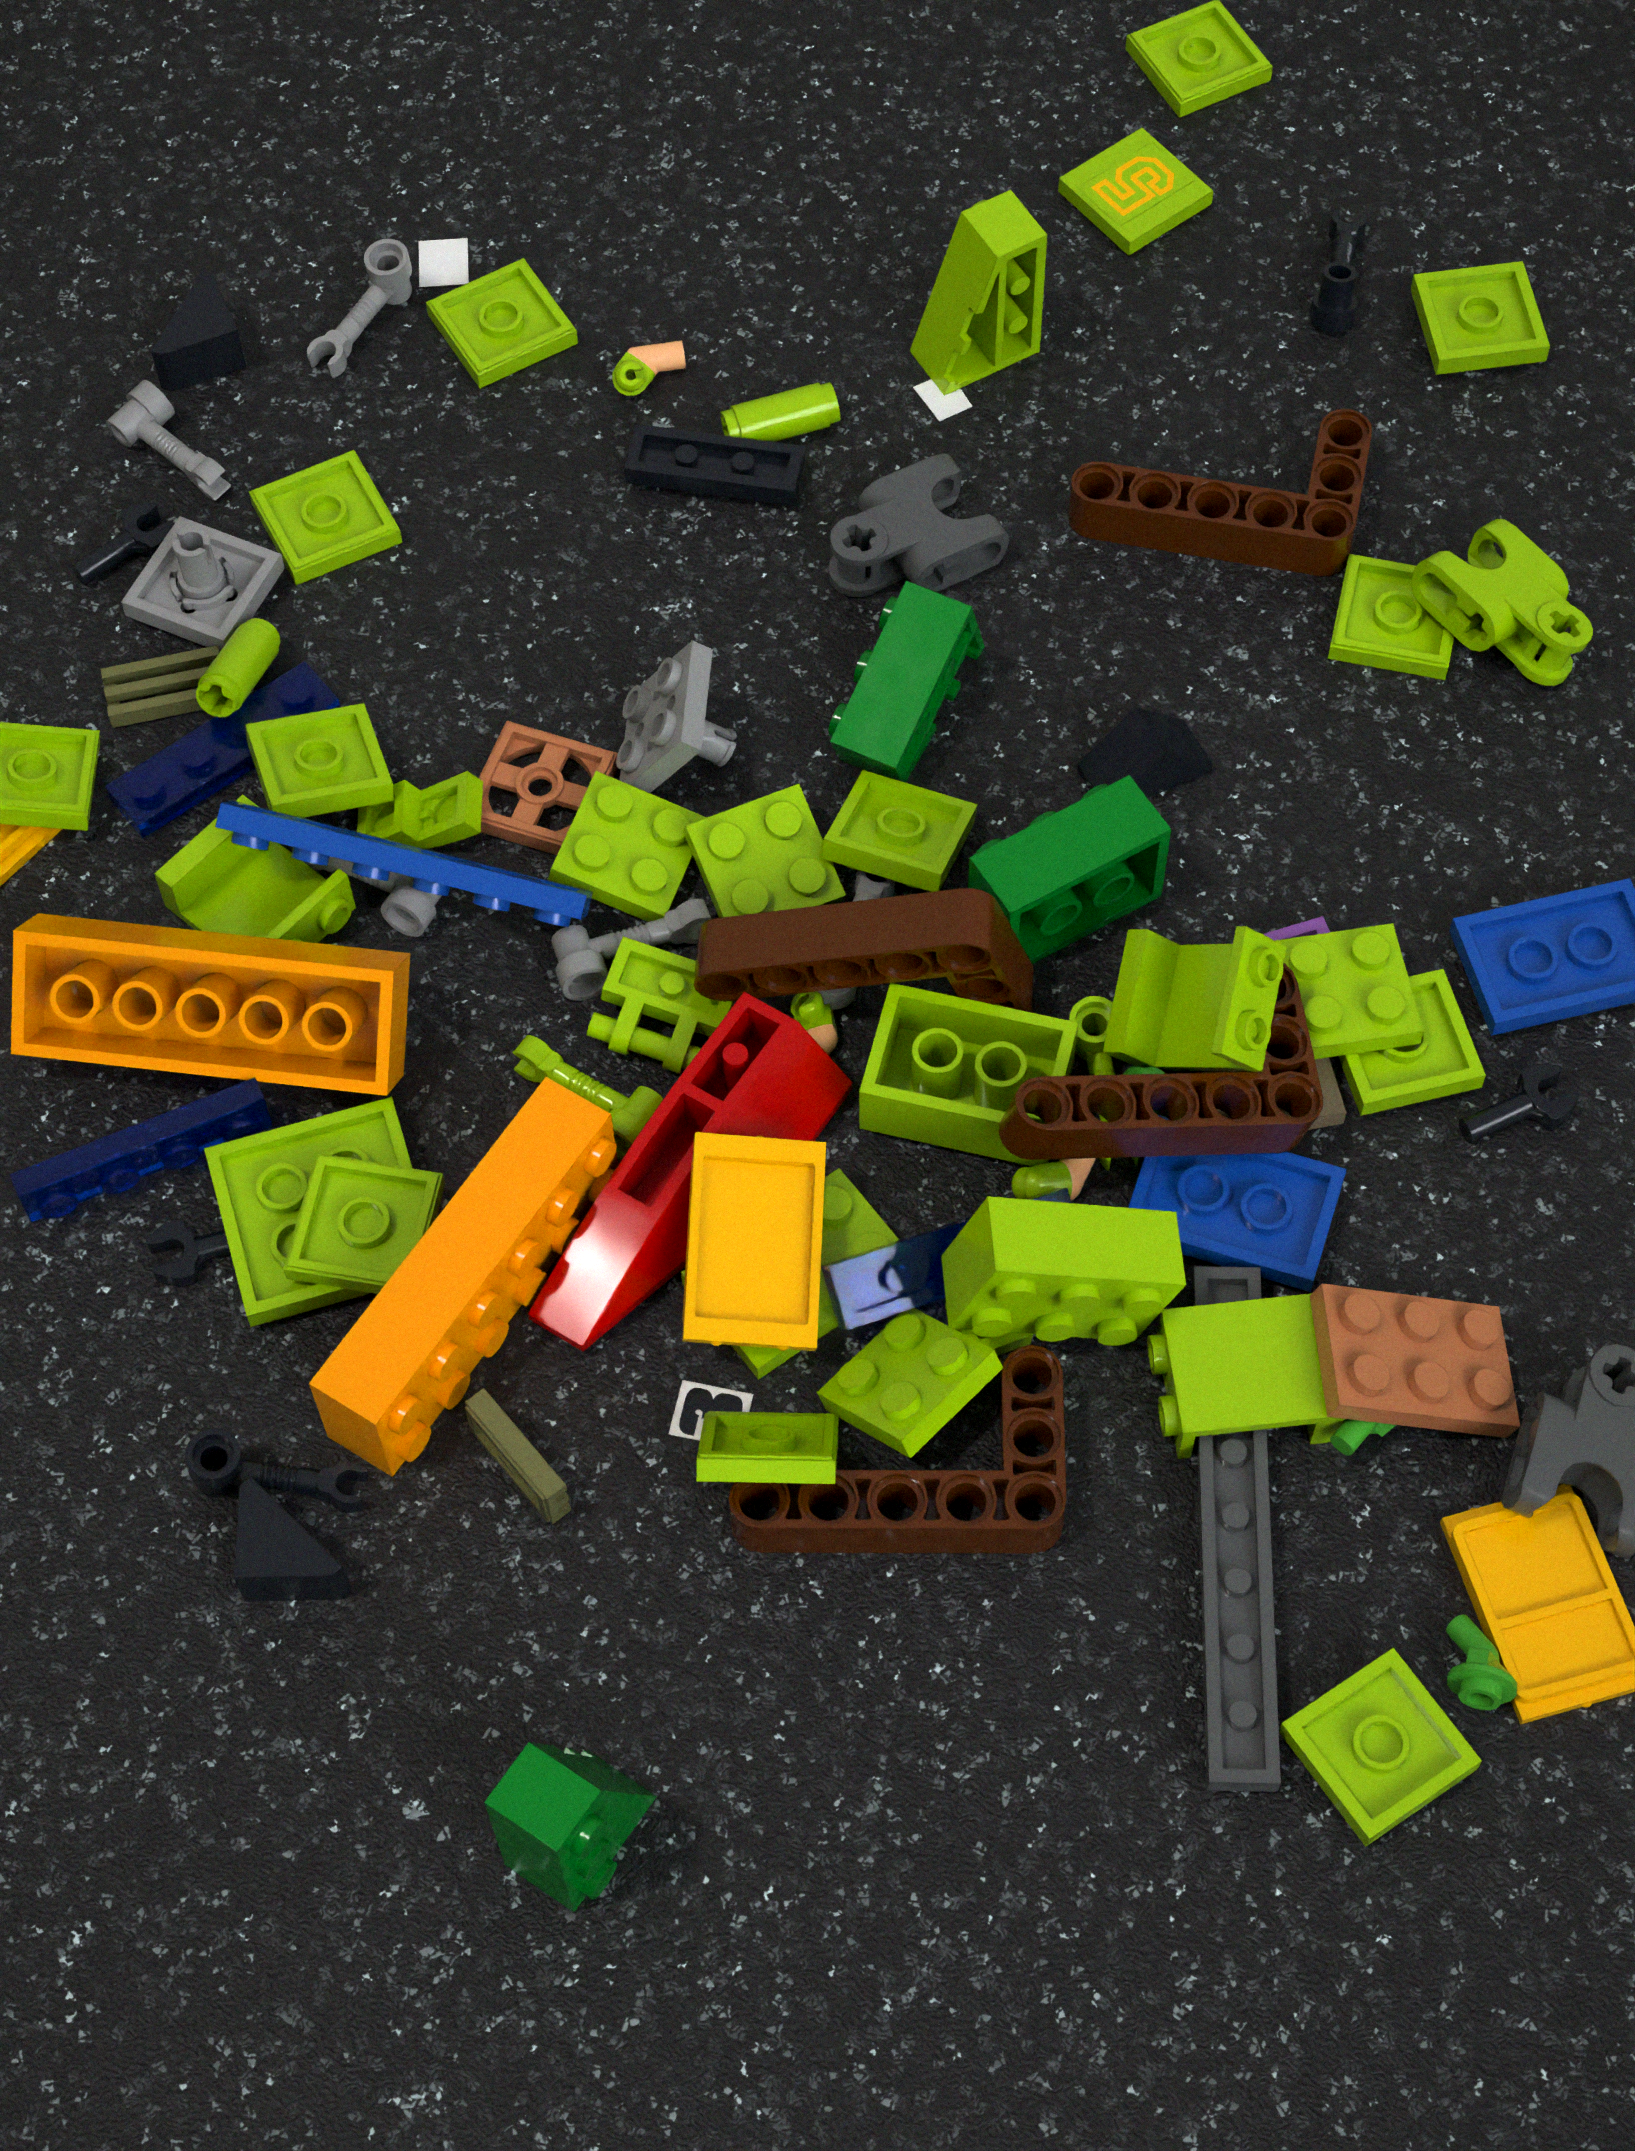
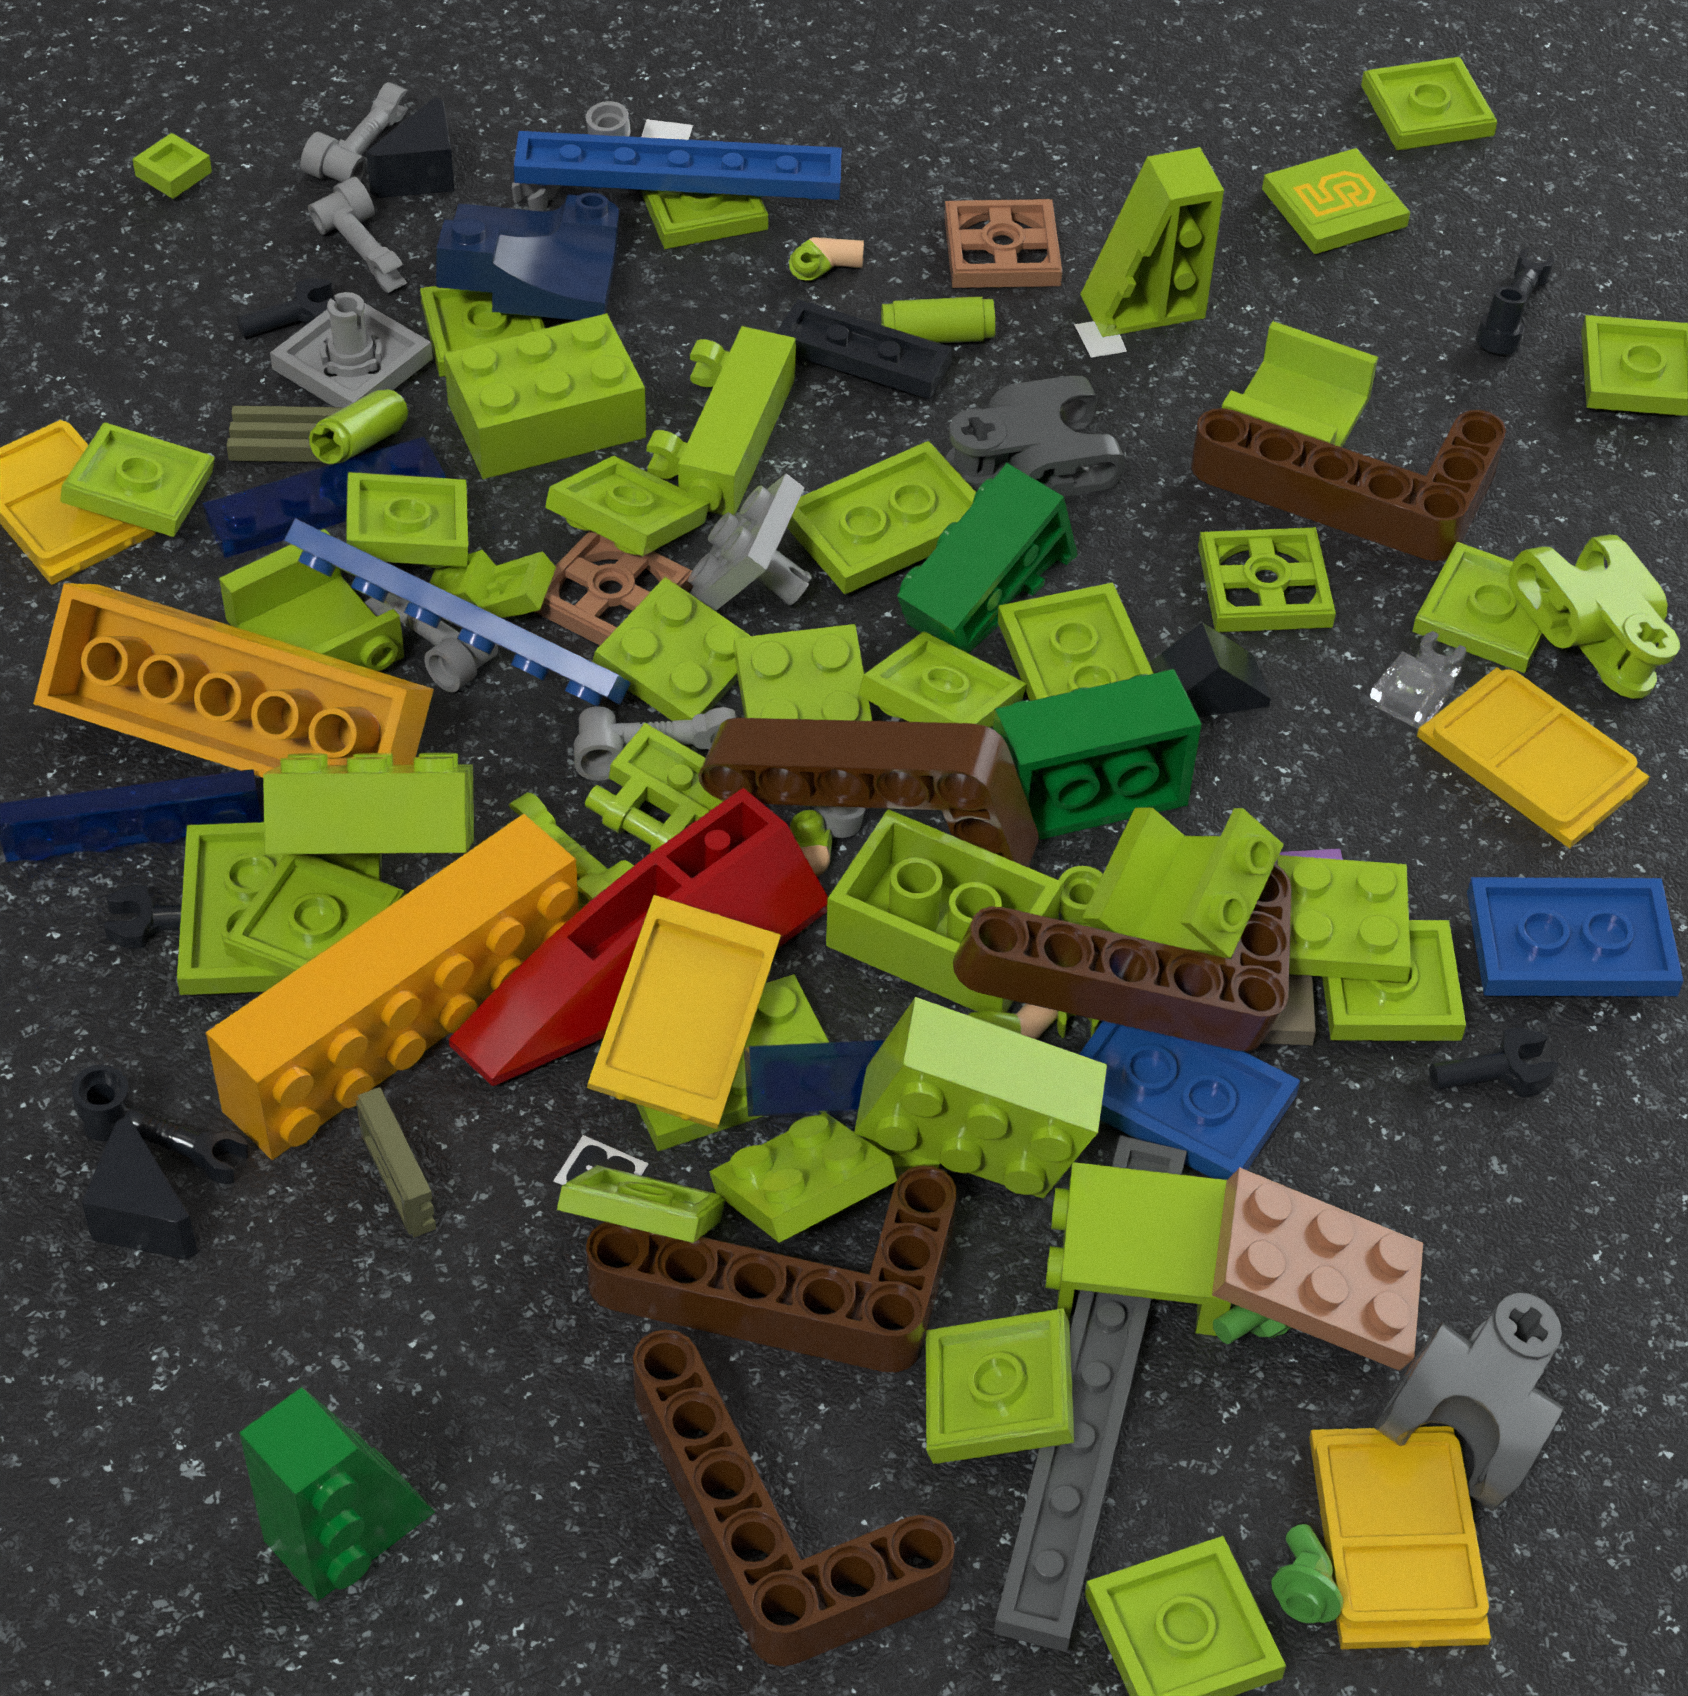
camera: 10 degrees right, 10 degrees down
none -> lime brick [263,753,474,854]
none -> light grey brick [300,82,408,182]
none -> dark blue slope [436,193,619,320]
none -> lime brick [444,313,646,479]
none -> blue plate [514,131,842,200]
none -> lime plate [545,456,710,556]
none -> reddish brown beam [633,1329,955,1667]
none -> lime brick [647,326,796,516]
none -> lime plate [787,441,976,594]
none -> lime tile [926,1308,1074,1464]
none -> nougat piece [944,199,1062,288]
none -> lime plate [998,583,1153,701]
none -> lime piece [1198,527,1336,632]
none -> lime panel [1222,321,1378,447]
none -> clear plate [1369,631,1466,729]
none -> yellow piece [1417,667,1650,849]

